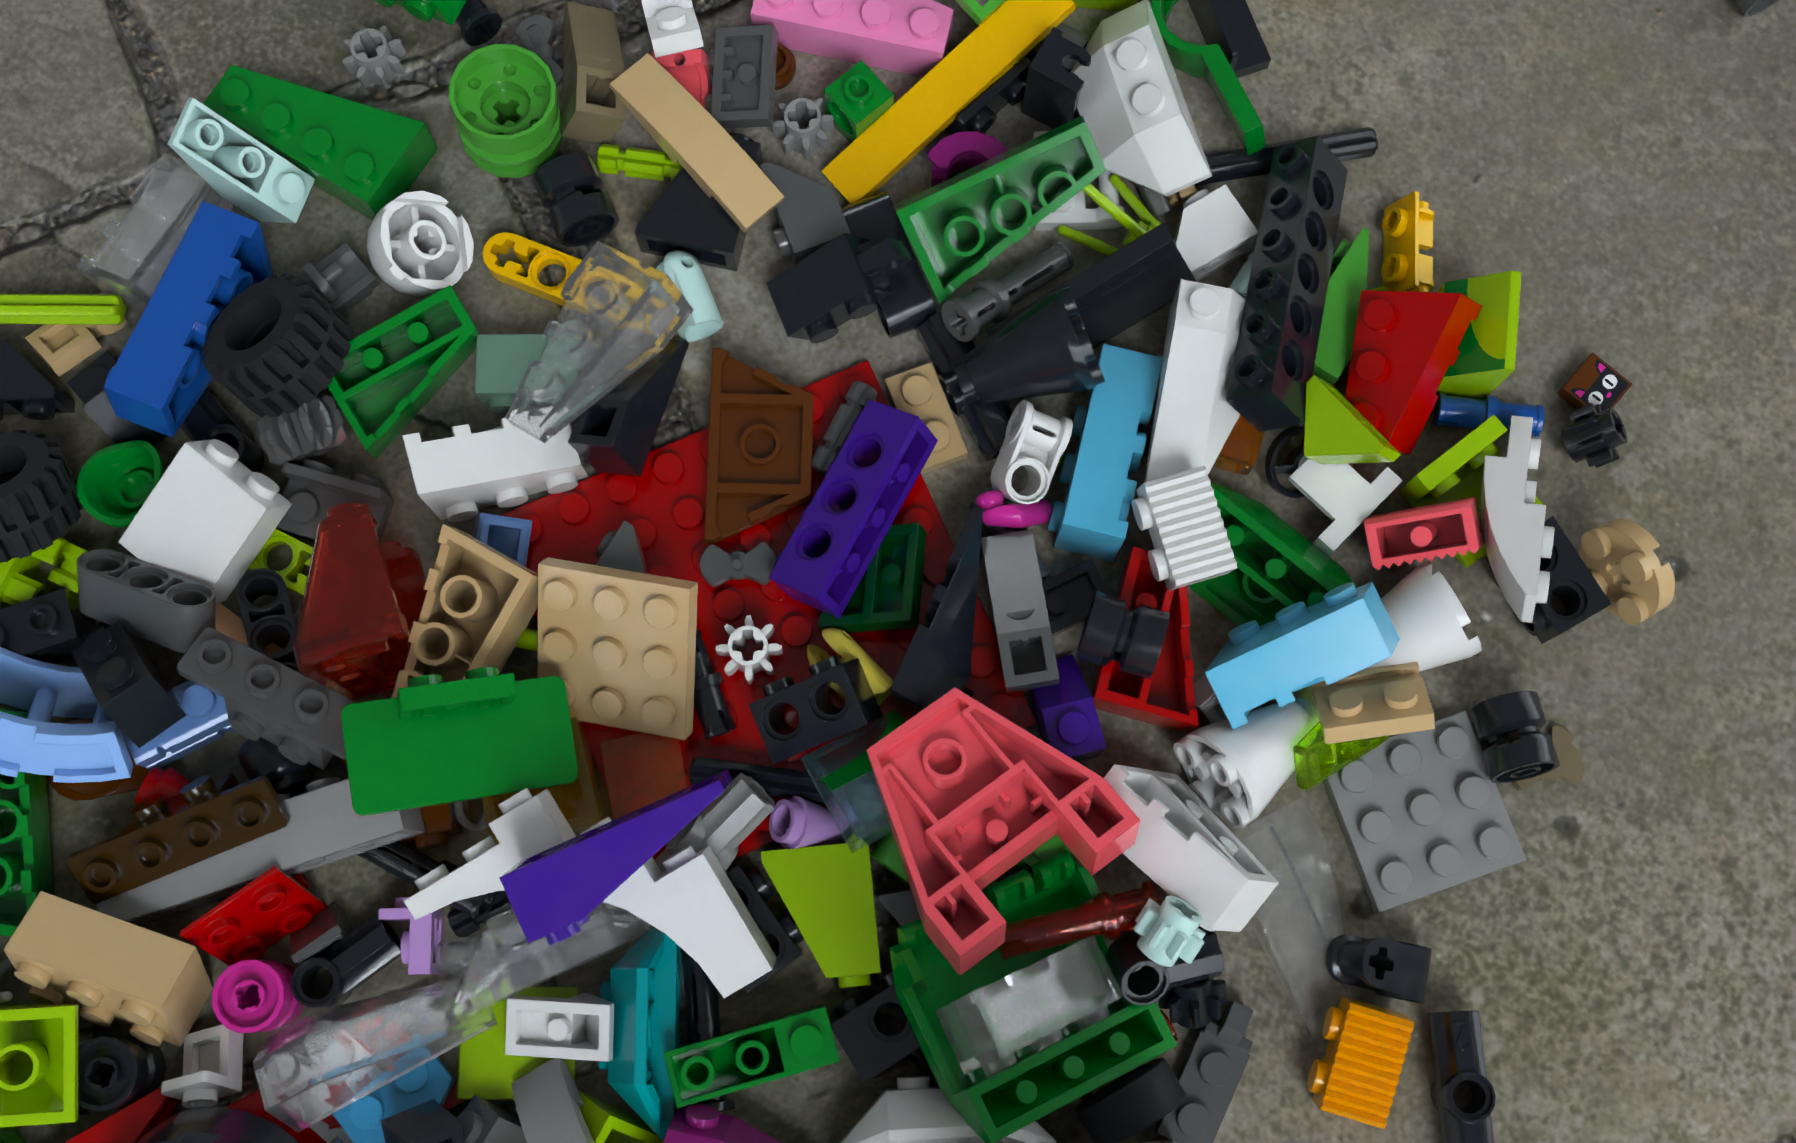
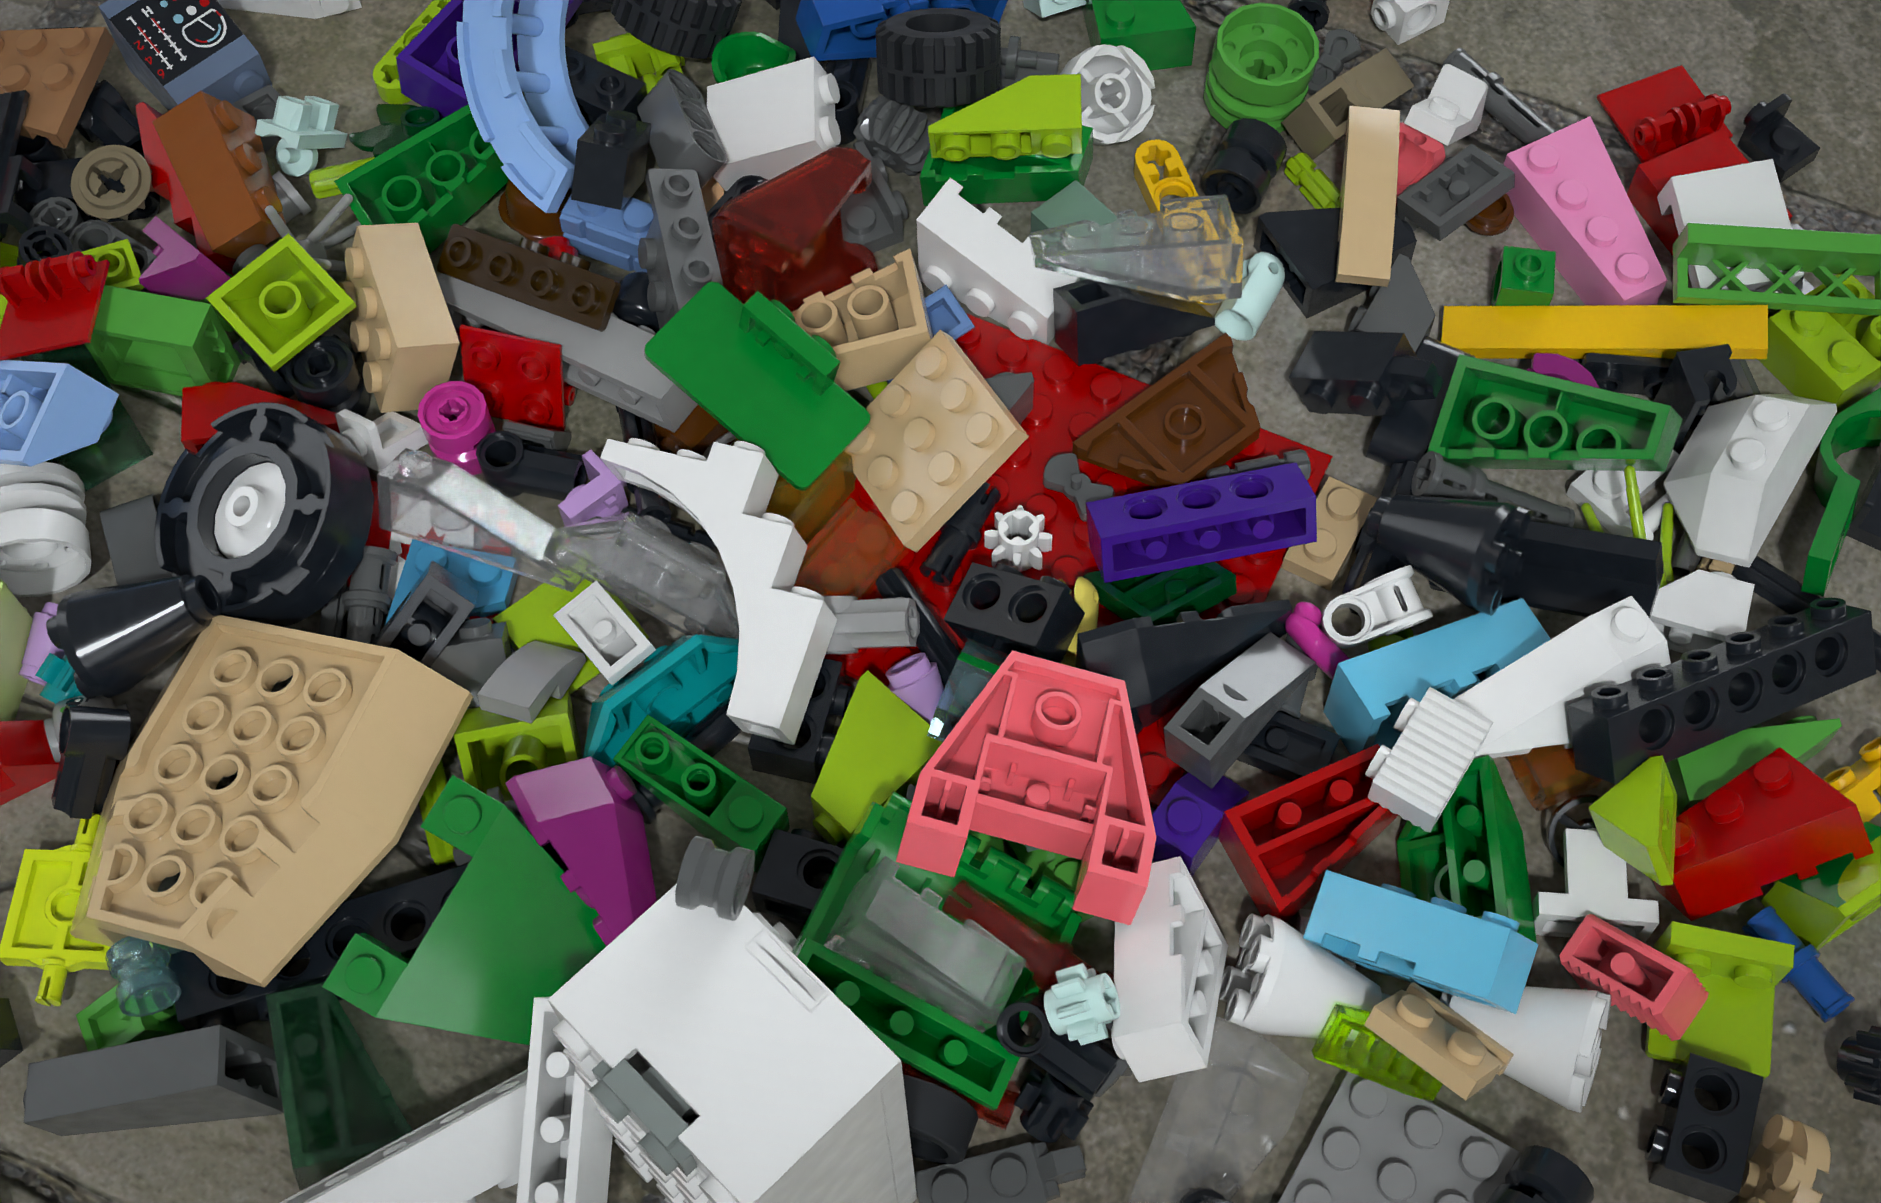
camera: 55 degrees right, 15 degrees down
dark purple slope [499,769,732,945] -> none
light grey gear [773,93,834,159] -> none
black wheel [1076,590,1170,680] -> none
white slope [1480,416,1555,623] -> none
none -> lime slope [928,74,1082,161]

